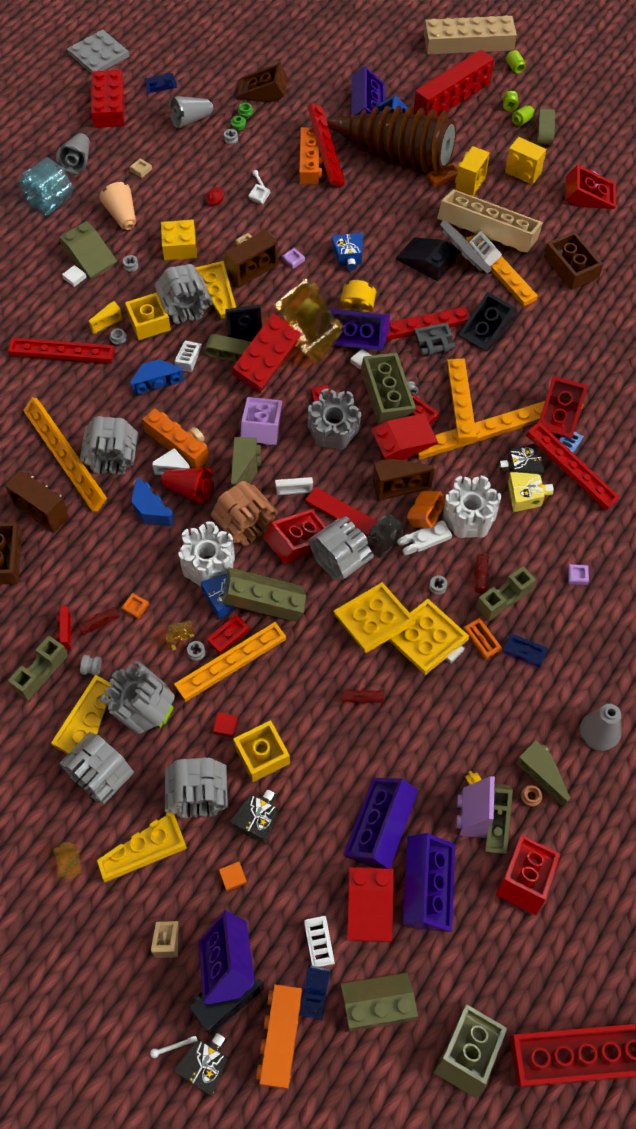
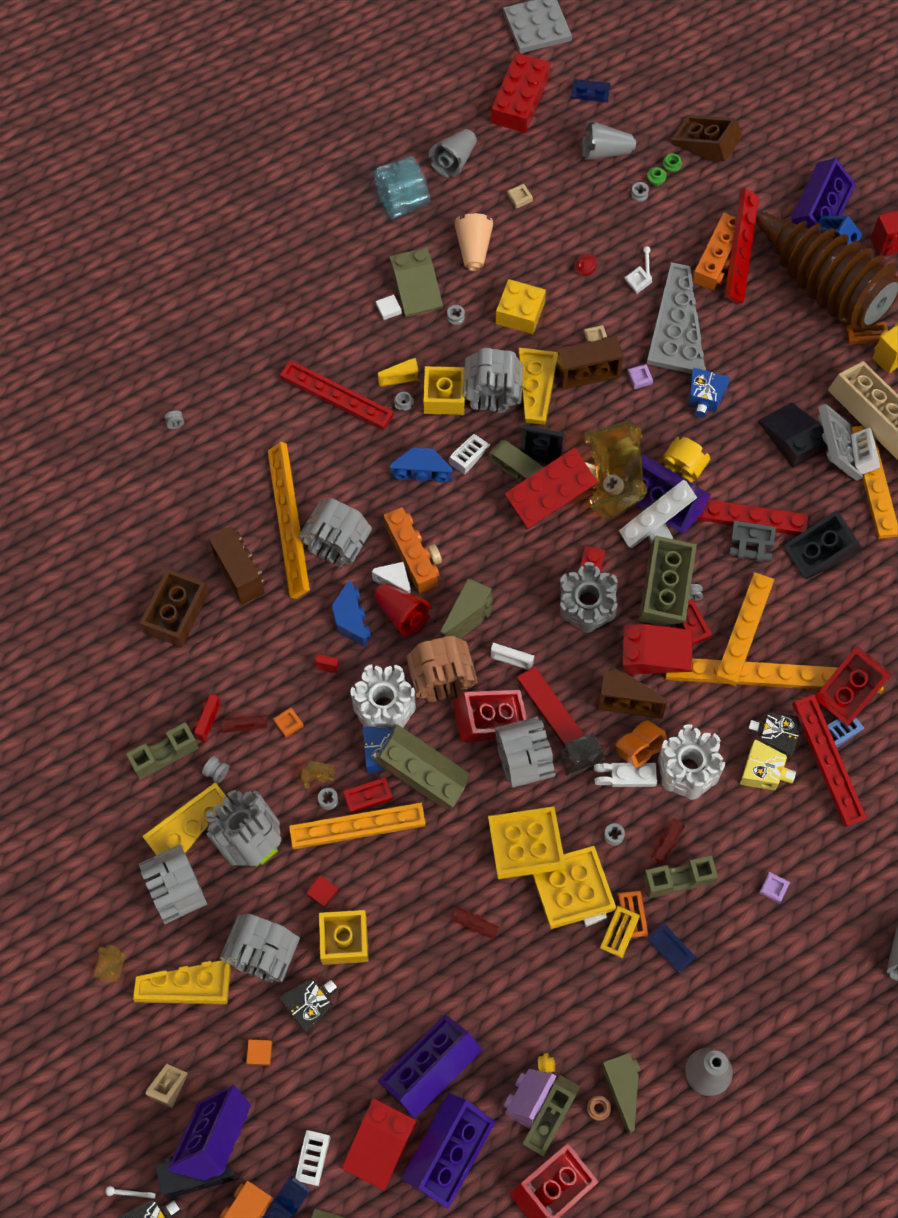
camera: 25 degrees right, 5 degrees up
lavender slope [241,397,282,445] -> none
none -> red tile [315,654,339,674]
none -> yellow tile [600,906,640,958]
none -> light grey bush [603,475,624,496]
none -> white plate [619,480,697,548]
none -> light grey wing [647,262,706,374]

